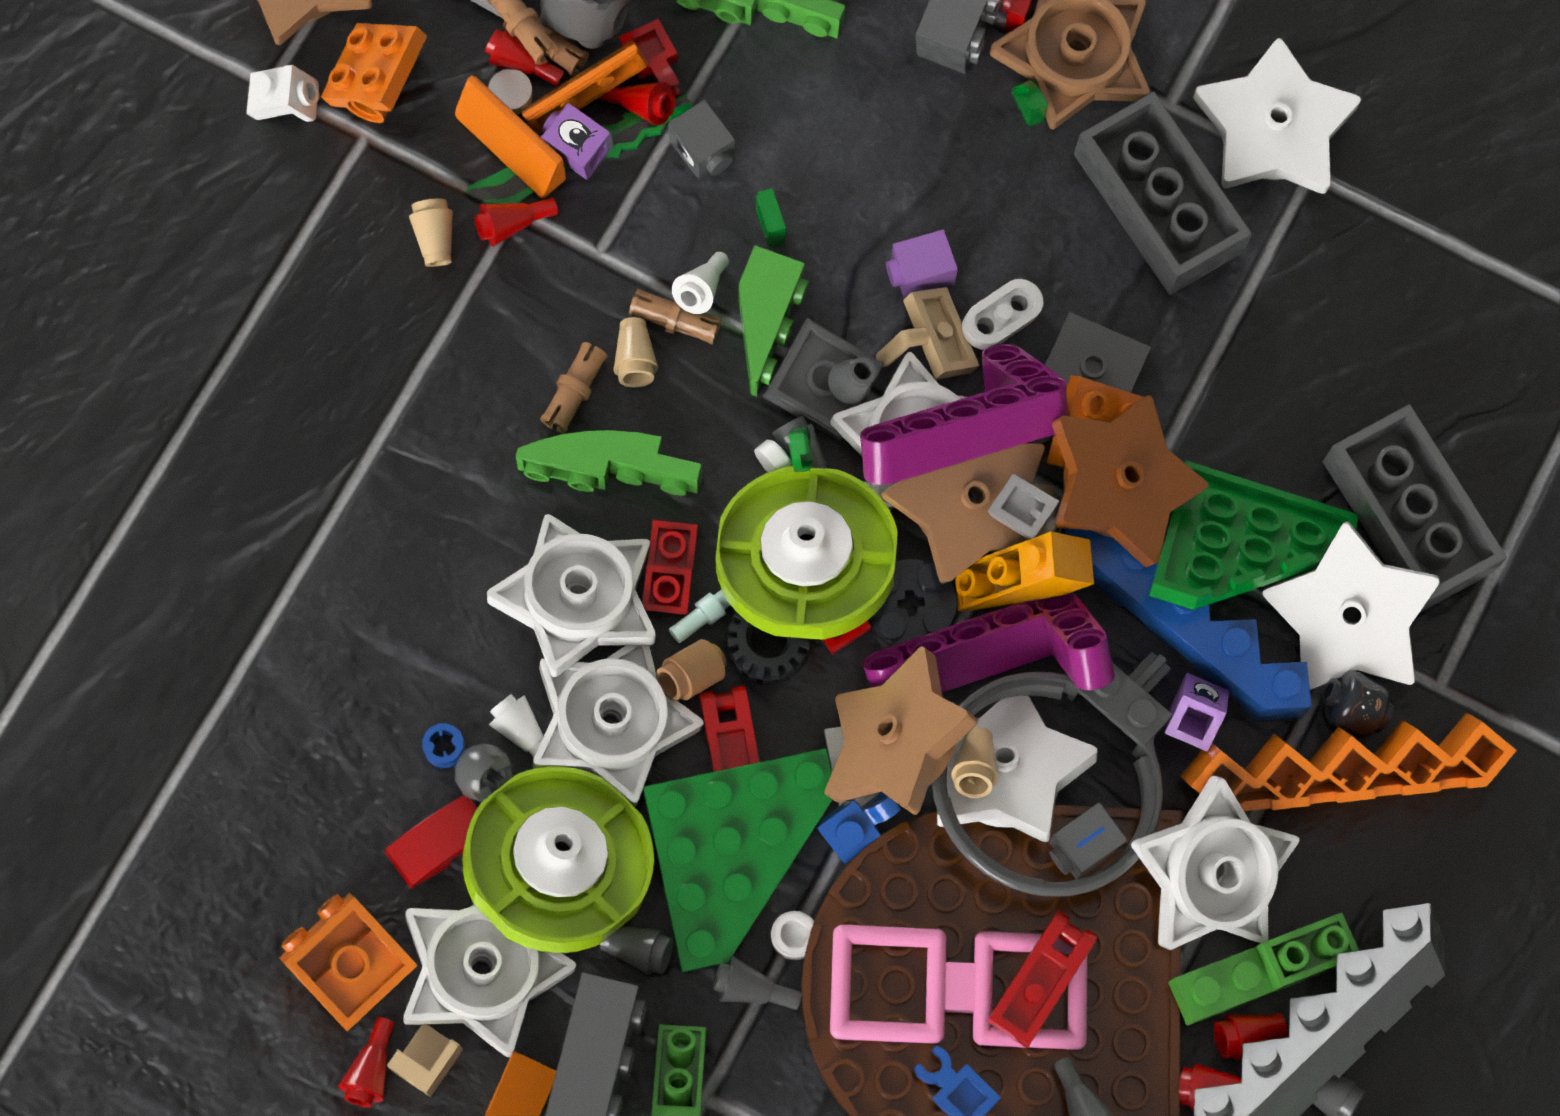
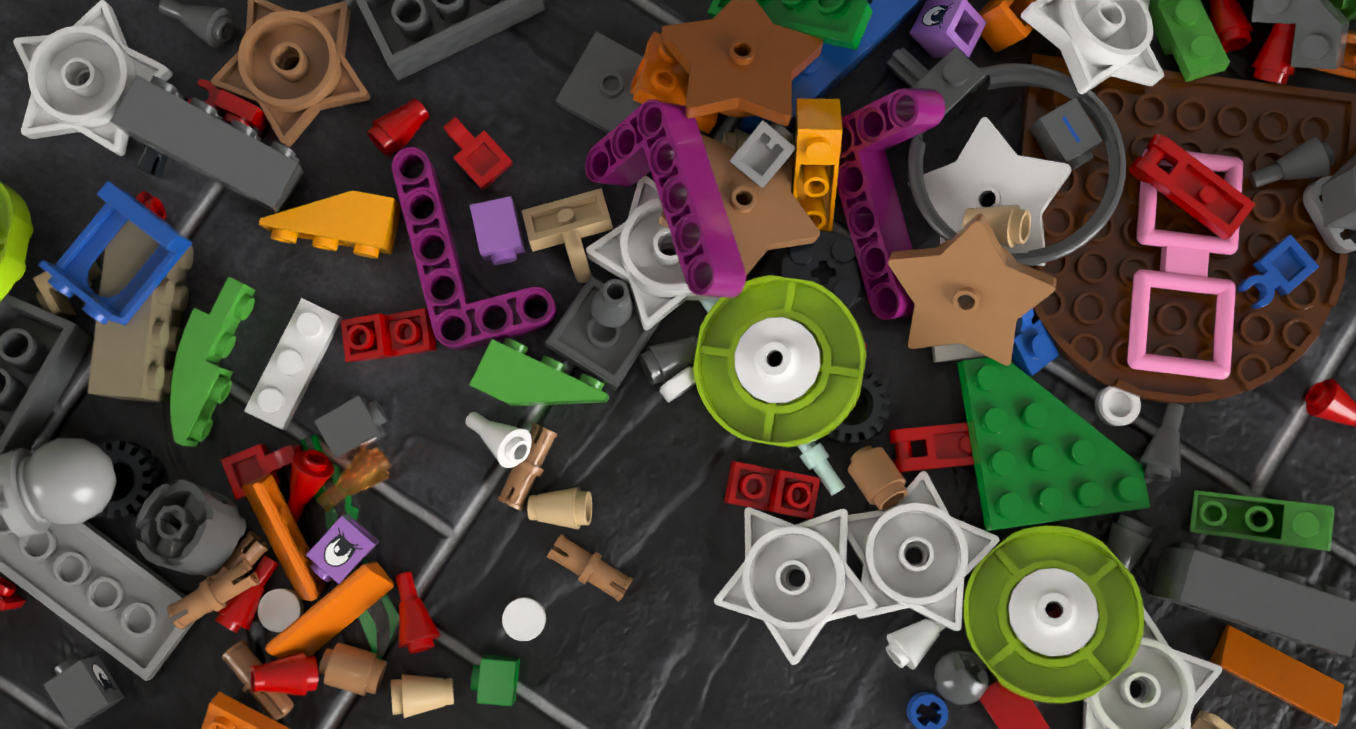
camera: 85 degrees left, 10 degrees up
bright green slope [516,430,702,496] -> none
green tile [756,188,786,248] -> none
green tile [788,427,814,472] -> none
white plate [962,279,1043,350] -> none
green tile [1011,80,1048,127] -> none
none -> medium nougat axle [222,640,294,721]
none -> white plate [244,298,343,430]
none -> red cone [250,652,318,696]
none -> light orange slope [259,191,401,259]
none -> clear orange cone [317,445,392,512]
none -> medium nougat brick [319,642,387,696]
none -> red slope [340,308,437,362]
none -> red cone [367,98,430,157]
none -> magenta beam [392,147,557,351]
none -> red plate [443,117,513,191]
none -> green plate [471,654,520,706]
none -> white tile [502,597,546,641]

